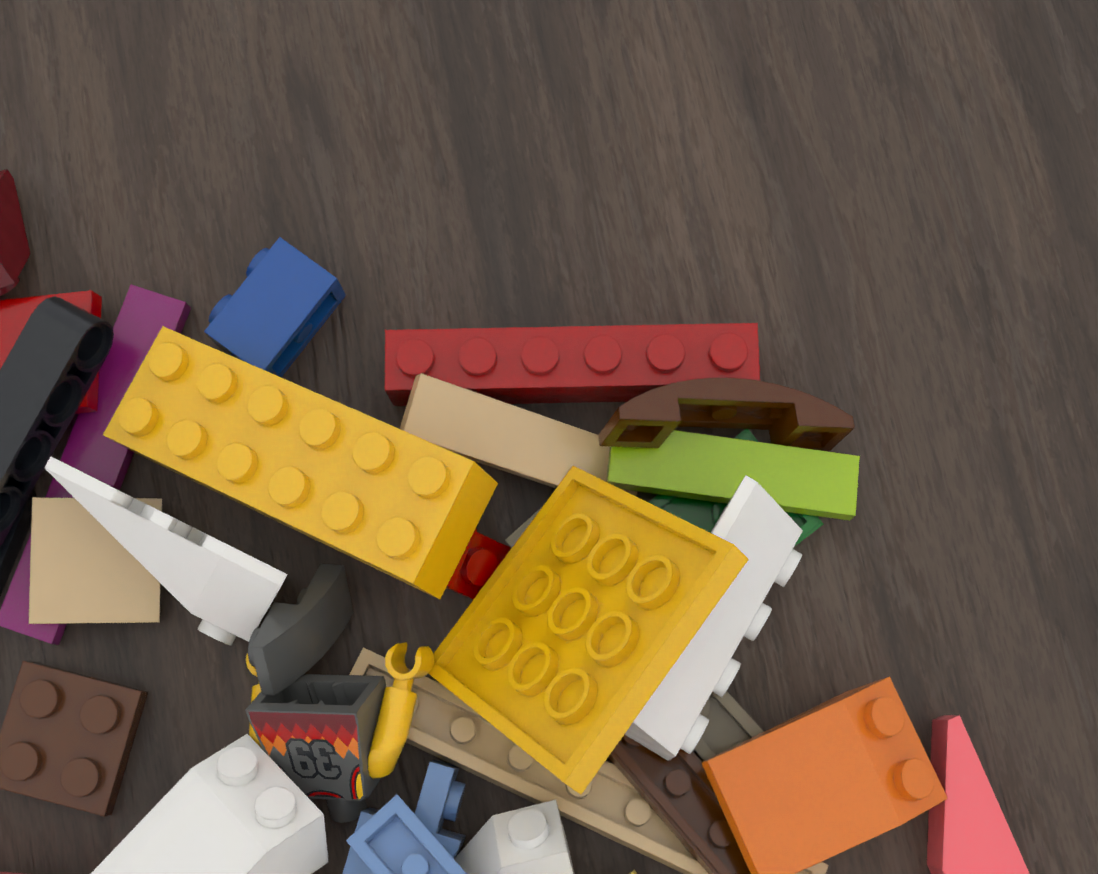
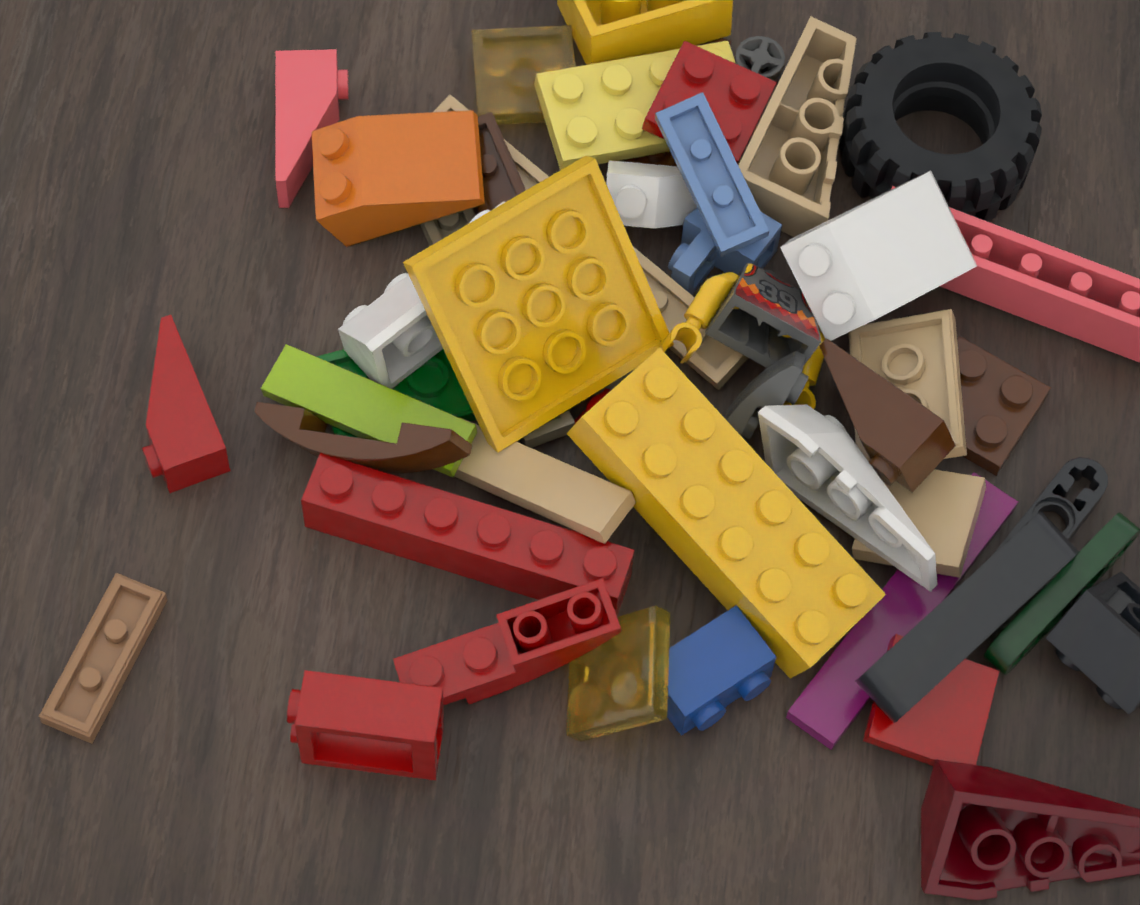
camera: 170 degrees left, 15 degrees down
none -> medium nougat tile [39,573,168,744]
none -> red slope [142,314,230,493]
none -> red window [287,670,444,781]
none -> red slope [393,578,622,706]
none -> clear yellow plate [566,605,670,742]
none -> reddish brown slope [820,338,956,493]
none -> tan tile [849,309,967,461]

